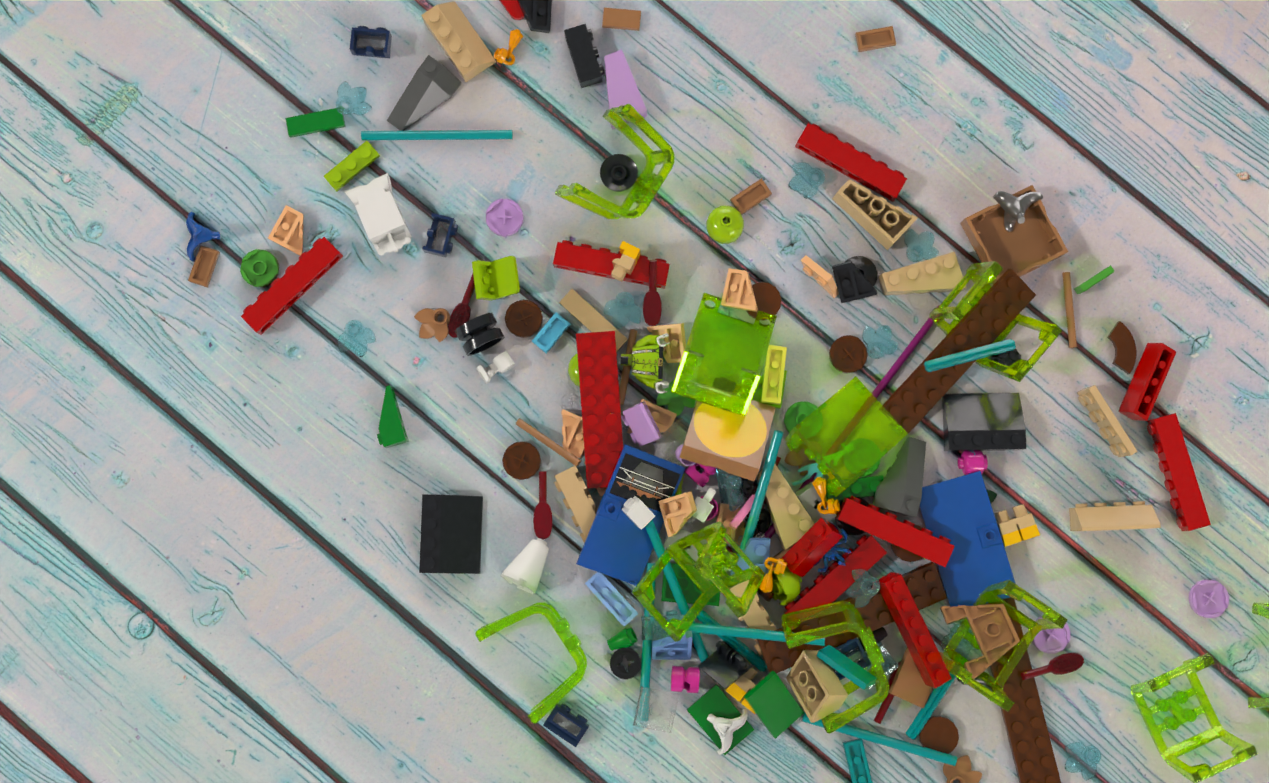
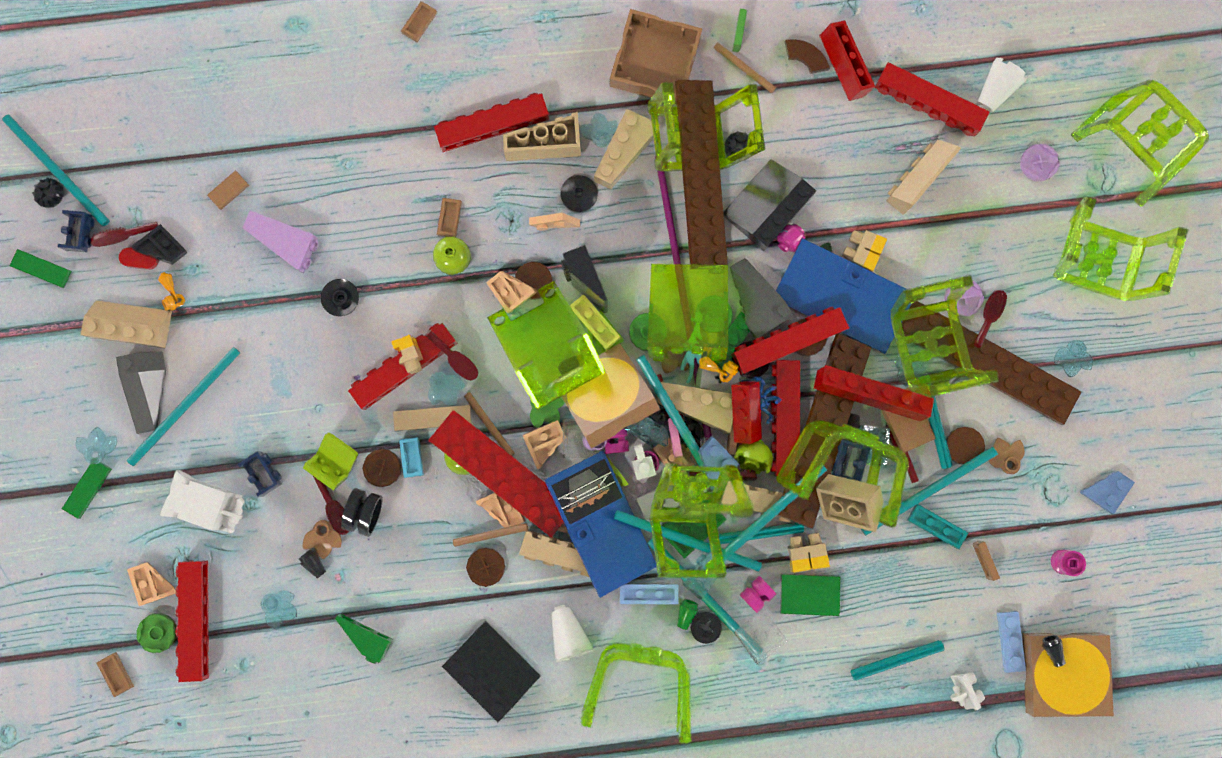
camera: 45 degrees left, 0 degrees up
blue piece [186,212,220,262] -> none
lime plate [324,141,380,192] -> none
dark blue window [349,26,392,59] -> none
white leg [476,351,515,384] -> none
lavender tile [486,199,524,237] -> none
dark red piece [533,471,553,540] -> none
dark blue window [543,703,589,747] -> none
clear neon green windscreen [555,104,674,219] -> none
black brick [564,24,605,88] -> none
lime torso [621,333,670,393] -> none
lavender slope [621,400,661,446] -> none
white brick [621,496,655,530] -> none
light nougat wing [647,323,688,363] -> none
medium blue wing [652,631,692,660] -> none
light nougat wing [658,491,697,537] -> none
black hinge [698,640,753,690] -> none
white piece [707,709,748,755] -> none
green tile [743,671,804,739] -> none
light orange piece [758,557,787,593] -> none
clear light blue plate [788,162,825,199] -> none
teal tile [817,645,877,690] -> none
reddish brown tile [829,335,868,373] -> none
black wing [832,261,878,303] -> none
clear light blue plate [845,569,880,608] -> none
clear light blue plate [862,325,898,359] -> none
teal axle [924,339,1016,372] -> none
medium nougat wing [940,604,1020,681] -> none
flat silver piece [993,191,1043,232] -> none
tan plate [1077,385,1138,457] -> none
none -> black cone [298,549,326,579]
none -> black slope [561,245,608,314]
none -> white cone [977,58,1028,112]

